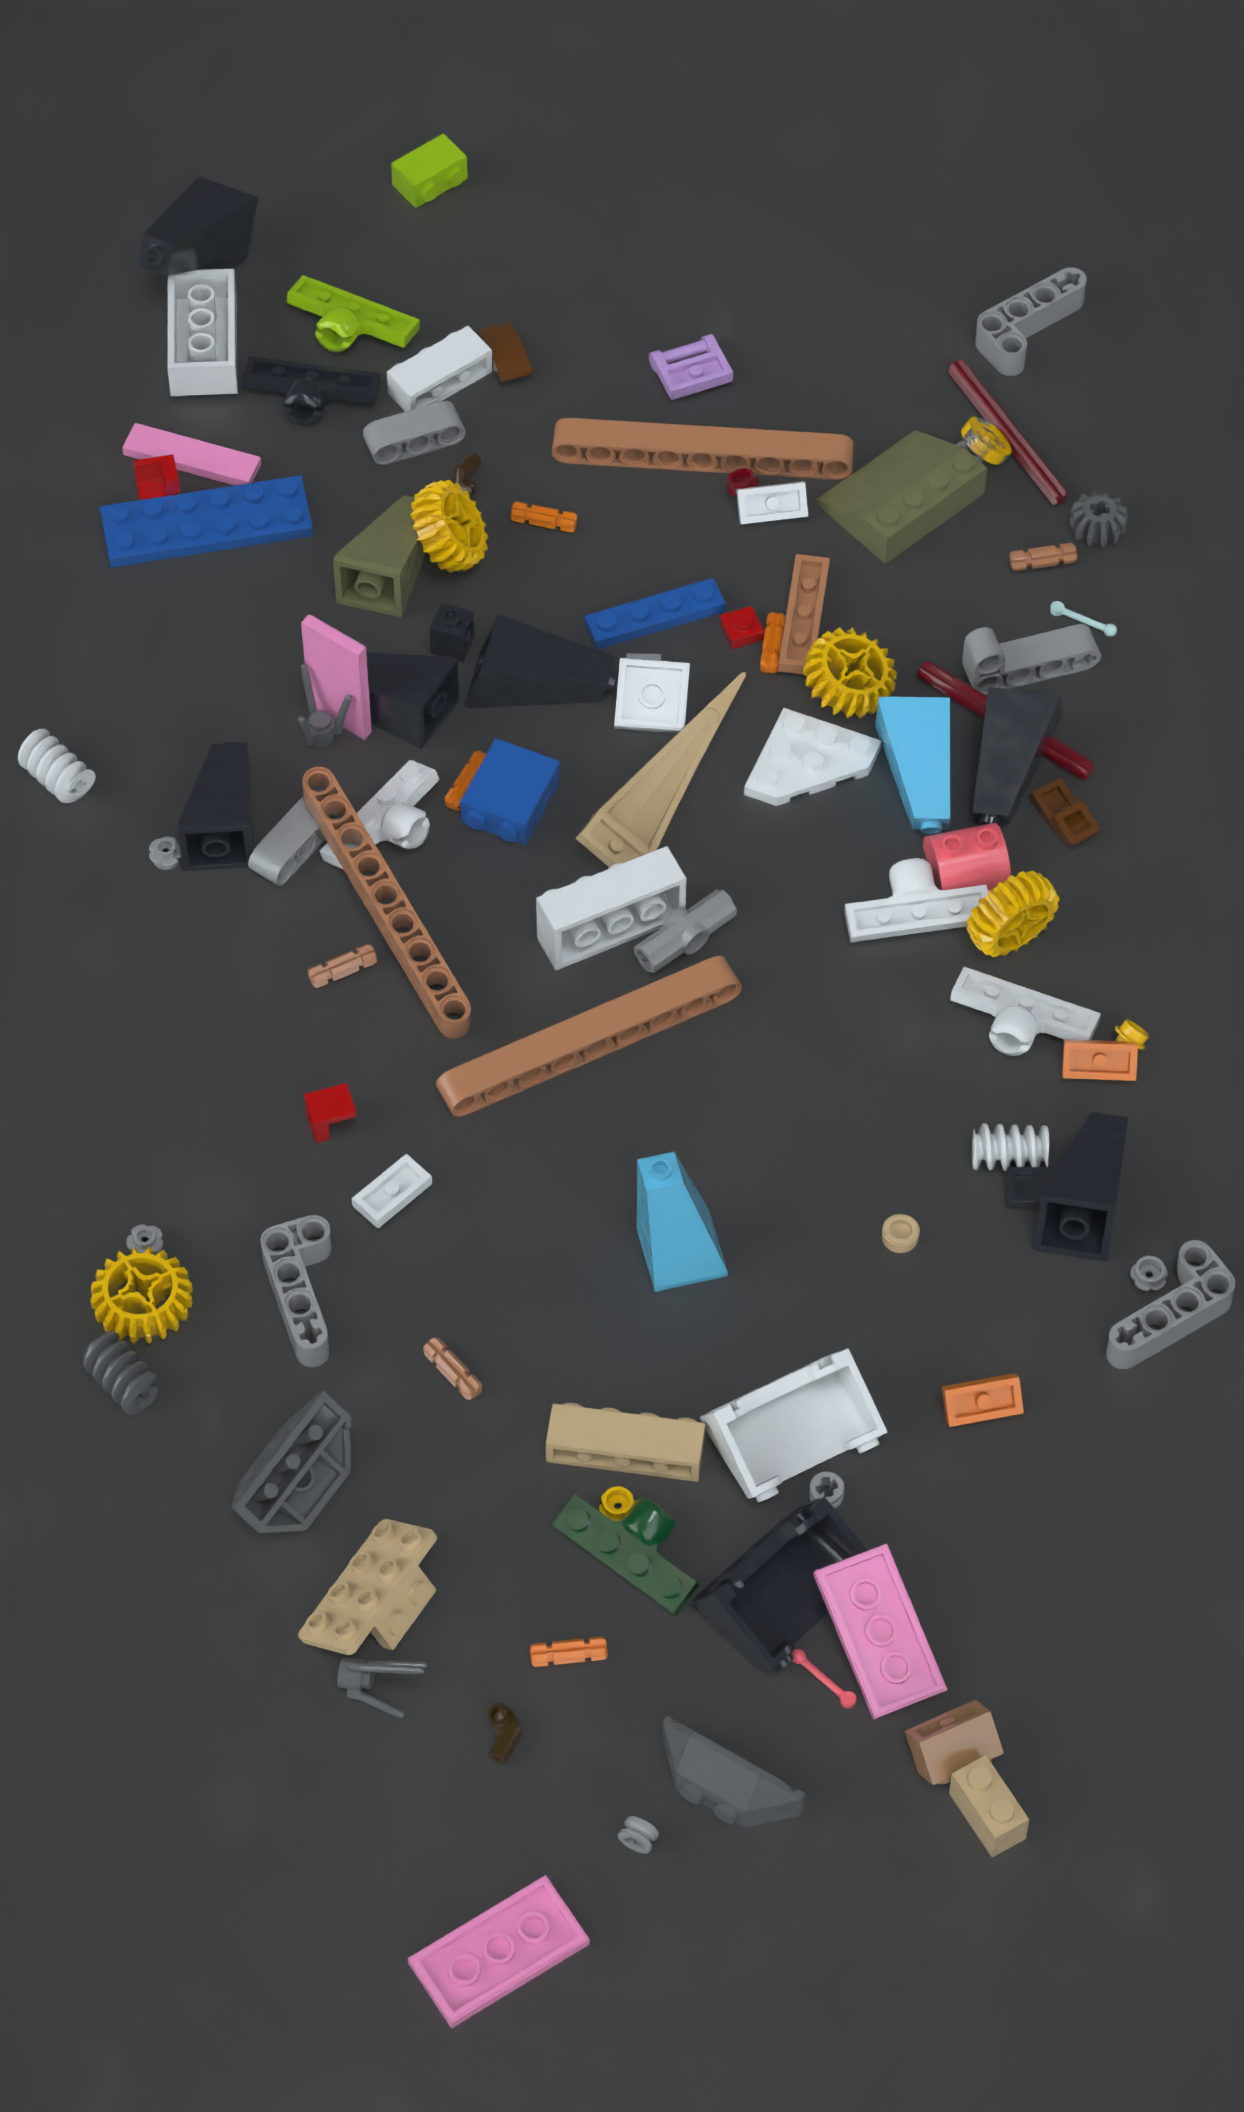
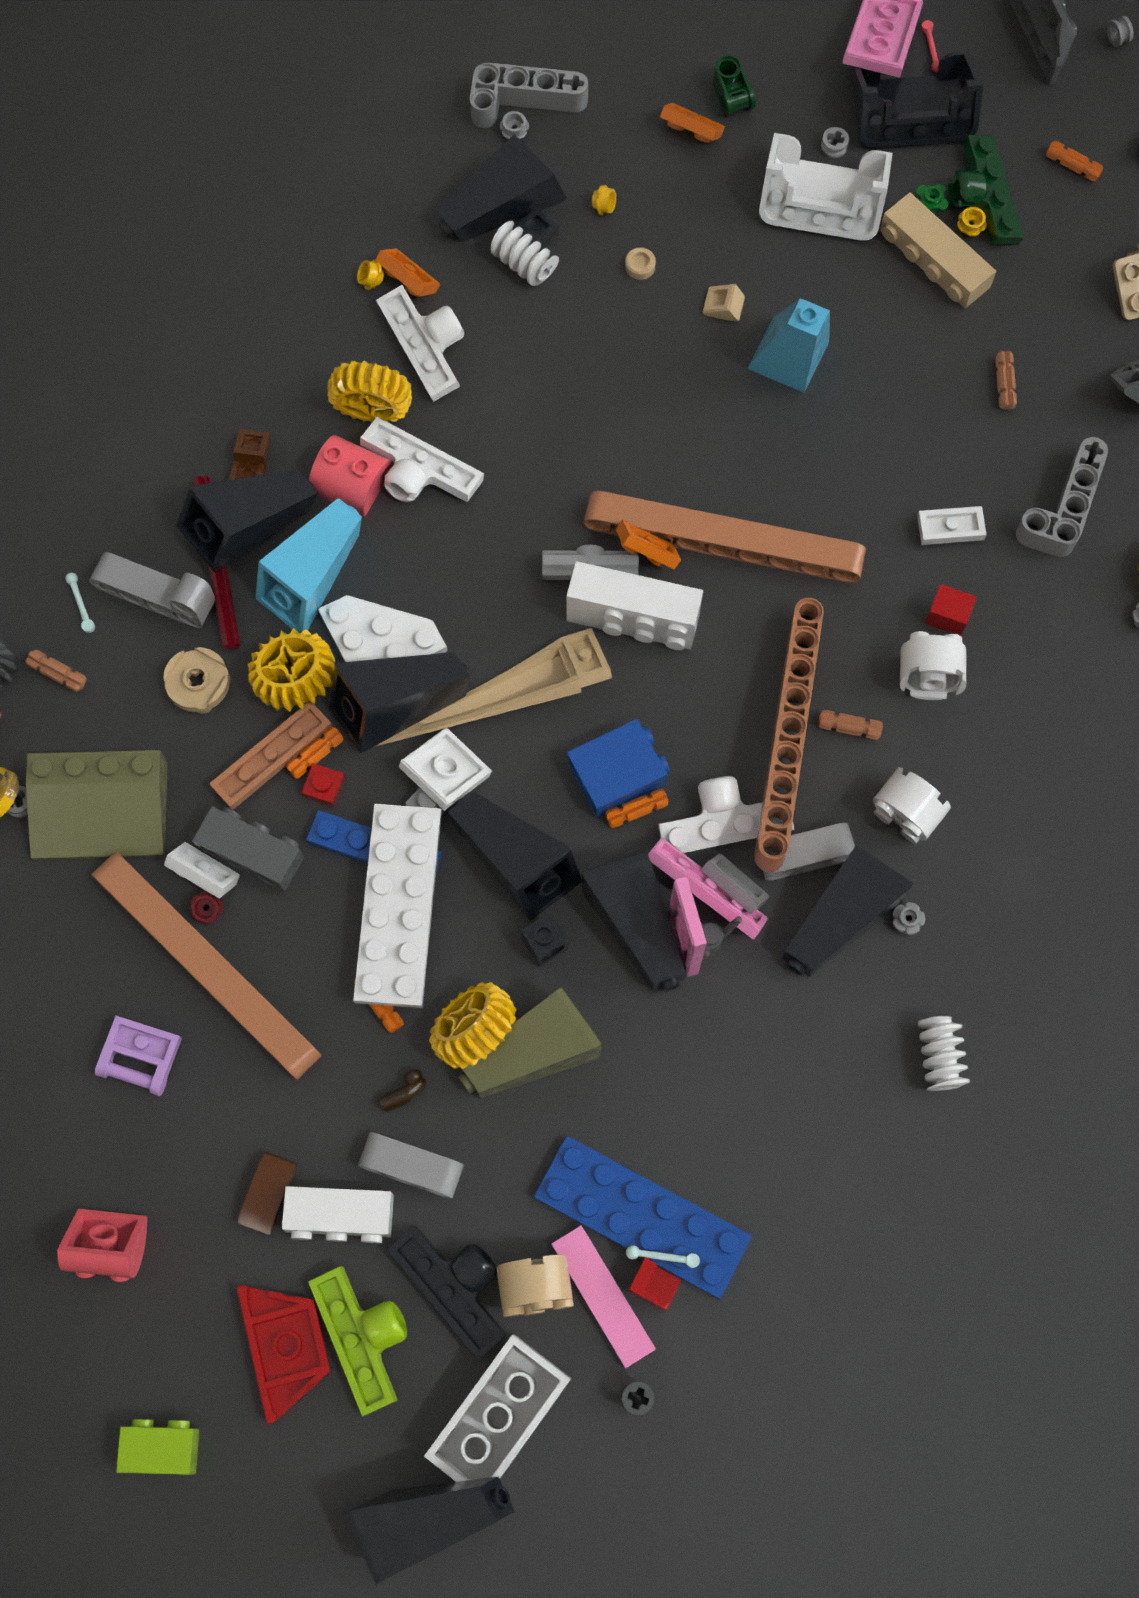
camera: 140 degrees left, 15 degrees up
none -> coral brick [57,1209,147,1282]
none -> tan plate [164,647,230,714]
none -> dark grey brick [192,806,304,892]
none -> red wing [237,1285,331,1425]
none -> black slope [329,652,470,753]
none -> white plate [353,804,442,1008]
none -> tan brick [497,1255,574,1317]
none -> yellow plate [592,185,616,216]
none -> orange plate [615,519,681,570]
none -> dark grey bush [621,1382,655,1416]
none -> light aqua hinge [626,1245,700,1268]
none -> bright pink tile [648,838,768,940]
none -> light grey tile [701,853,769,914]
none -> tan slope [702,284,745,321]
none -> dark green piece [712,54,756,117]
none -> white brick [873,767,951,844]
none -> white brick [900,631,966,700]
none -> green plate [916,184,949,214]

